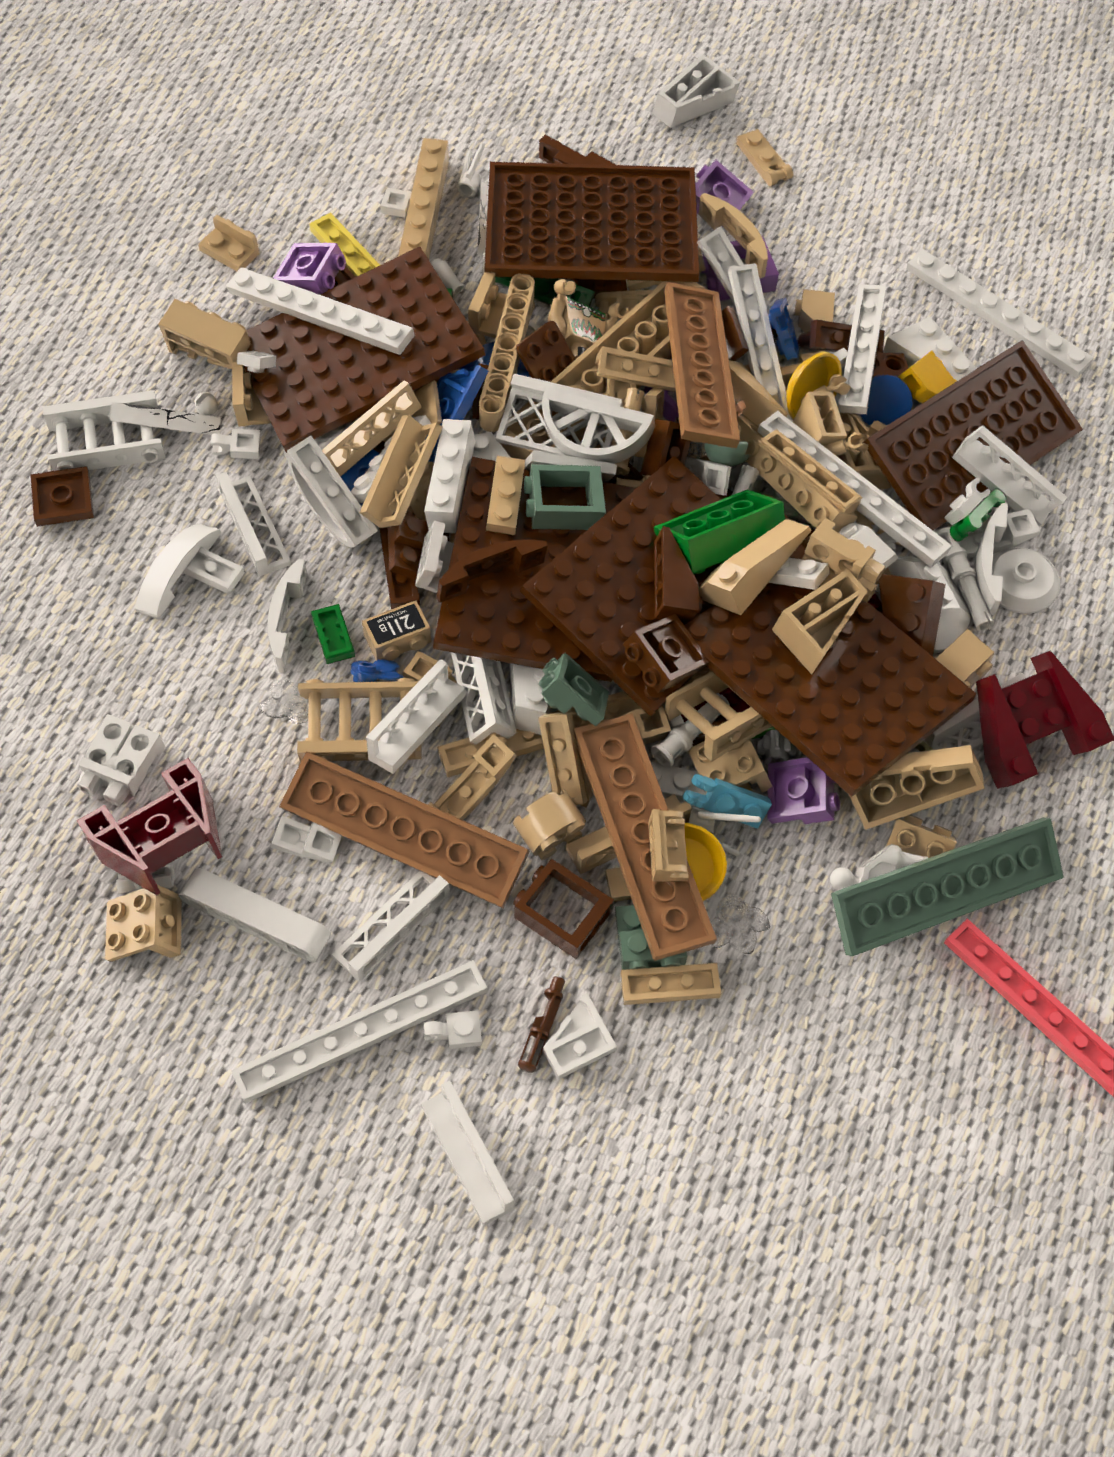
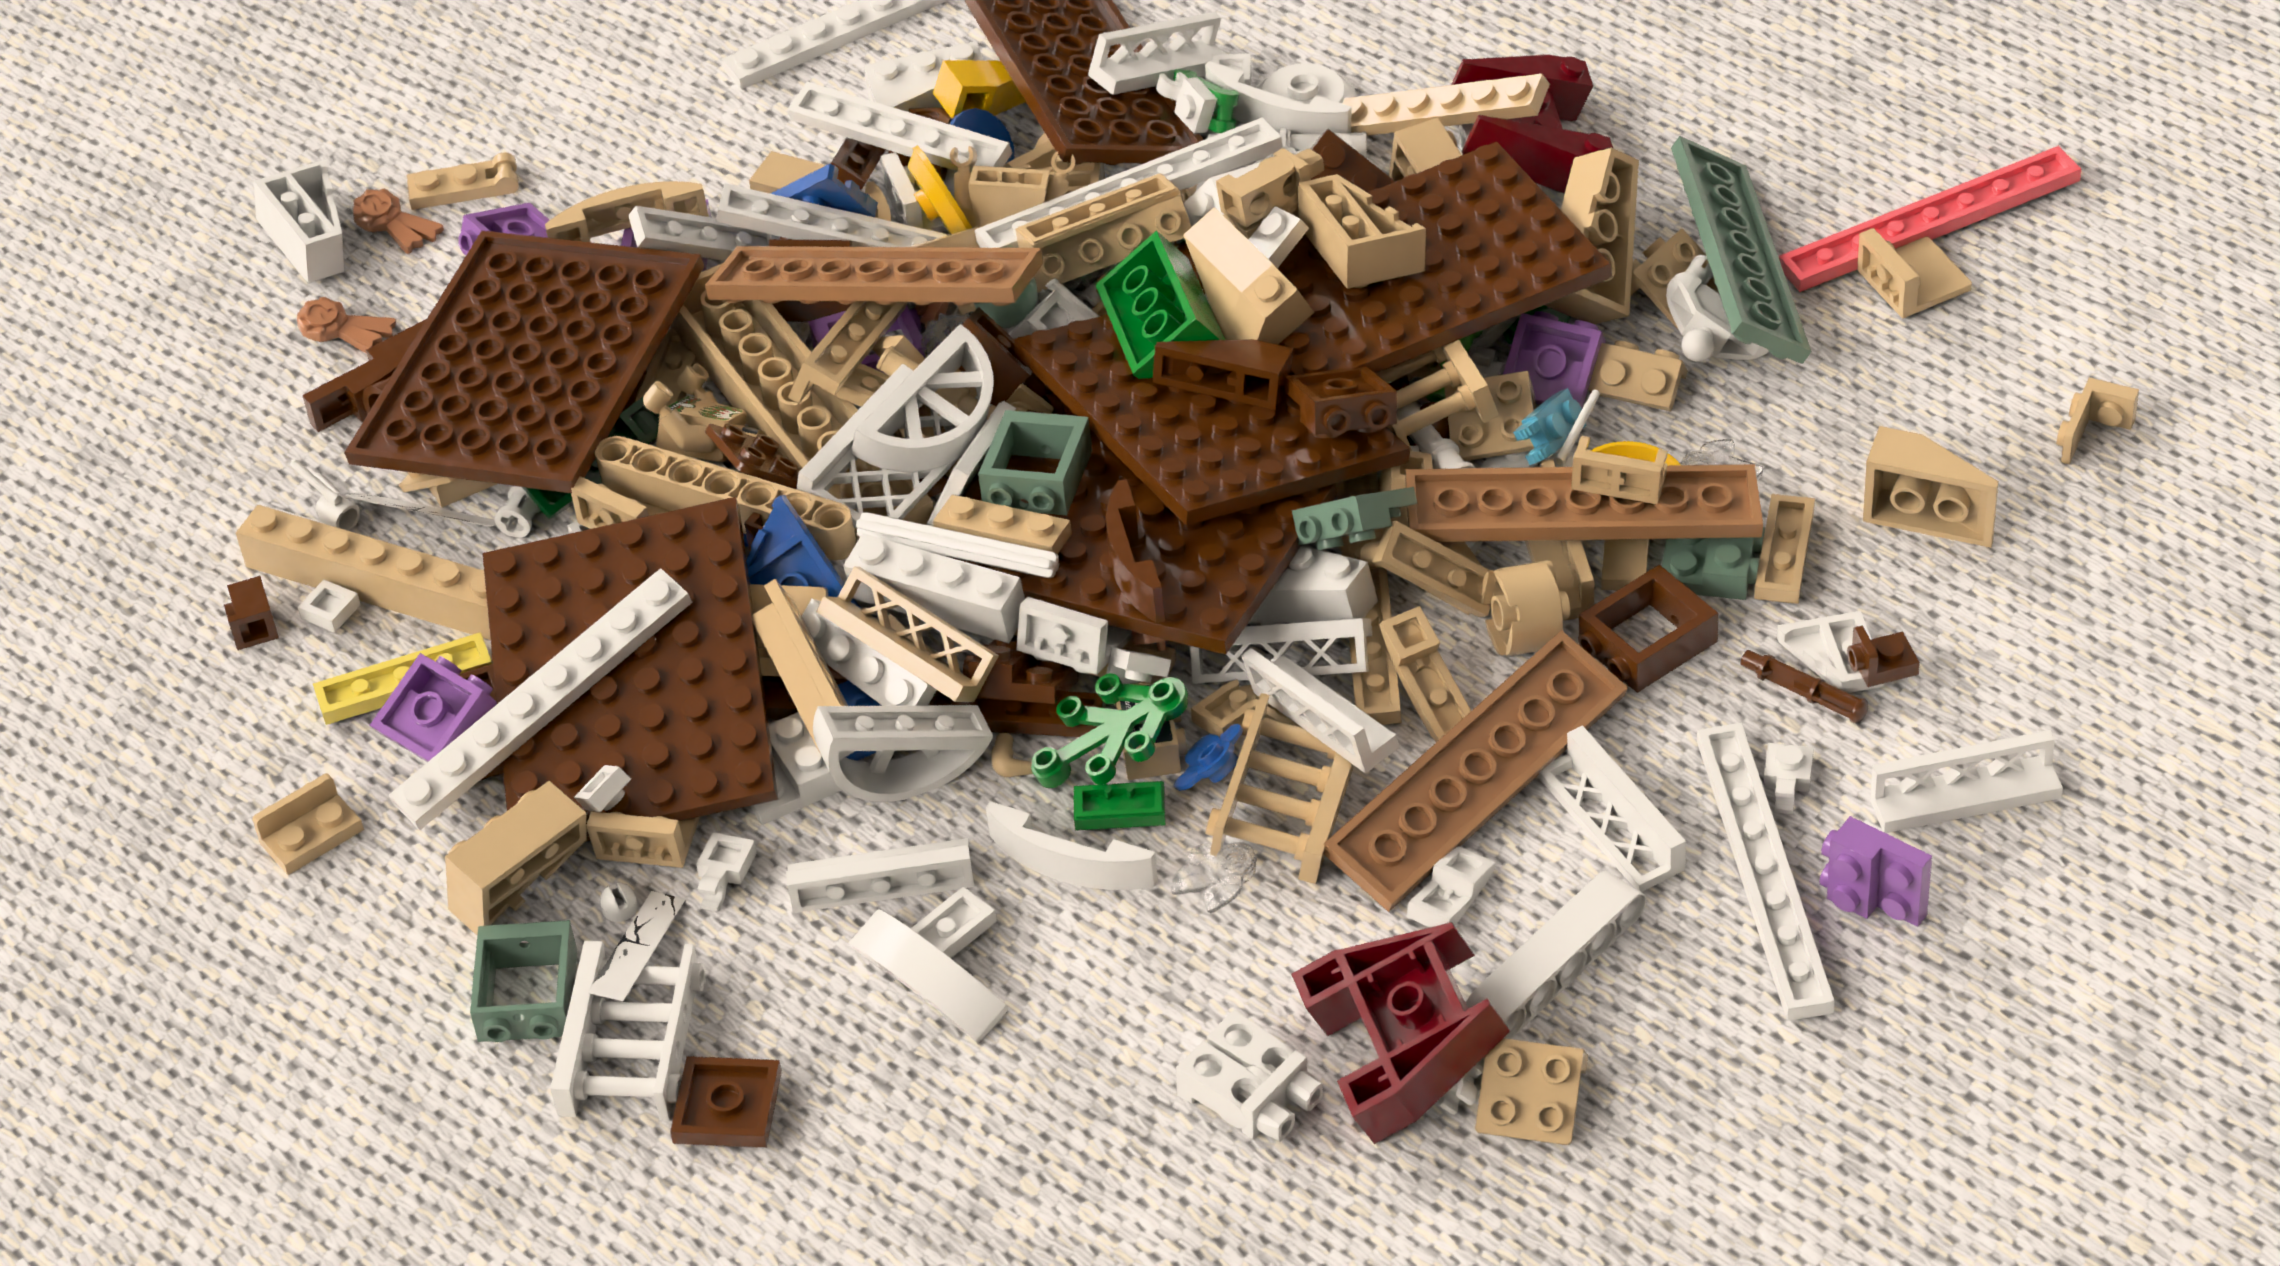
camera: 65 degrees left, 15 degrees down
none -> reddish brown brick [223,576,279,650]
none -> nougat piece [297,297,396,353]
none -> nougat piece [353,189,444,254]
none -> sand green window [470,920,577,1042]
none -> white axle [856,512,1059,578]
none -> tan animal [991,733,1033,777]
none -> green plant [1031,673,1188,788]
none -> white bracket [1106,647,1171,691]
none -> tan plate [1343,74,1550,136]
none -> tan bracket [1588,341,1688,412]
none -> medium lavender plate [1819,816,1932,927]
none -> reddish brown bracket [1847,625,1920,687]
none -> tan bracket [1857,228,1972,319]
none -> tan slope [1863,426,1999,548]
none -> tan bracket [2056,377,2139,465]

